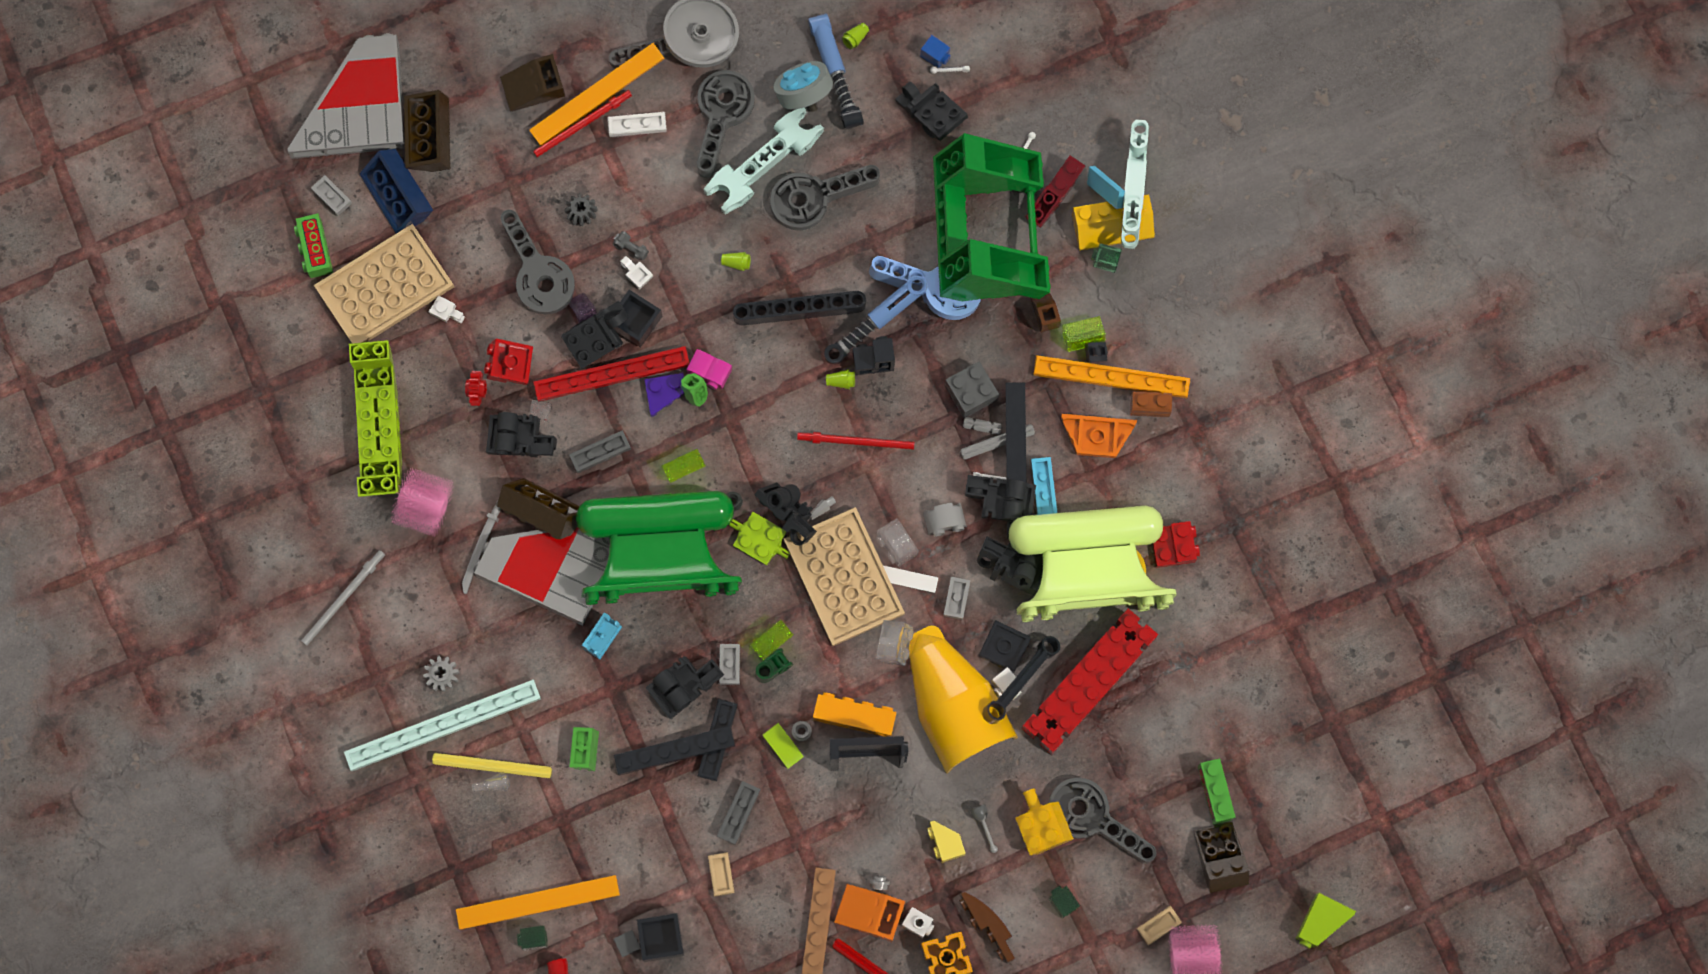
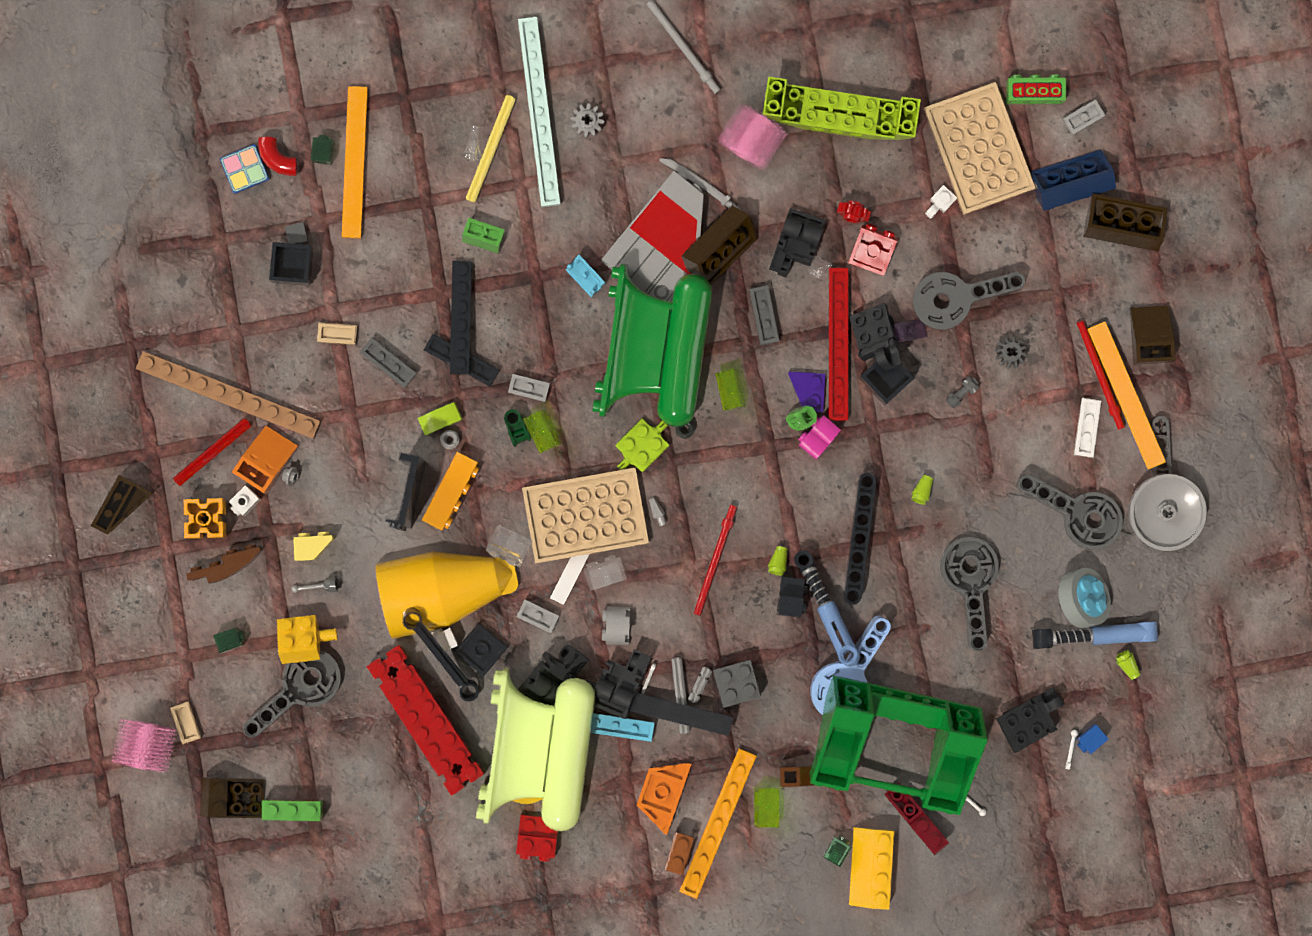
camera: 105 degrees right, 10 degrees up
light grey slope [288,33,405,159] -> none
white plate [620,256,653,290] -> none
black plate [646,656,724,719] -> none
light aqua piece [704,108,824,214] -> none
black plate [755,482,817,545] -> none
black tile [1085,342,1108,363] -> none
medium azure tile [1087,166,1125,209] -> none
light aqua piece [1121,120,1149,249] -> none
lime slope [1296,893,1356,949] -> none

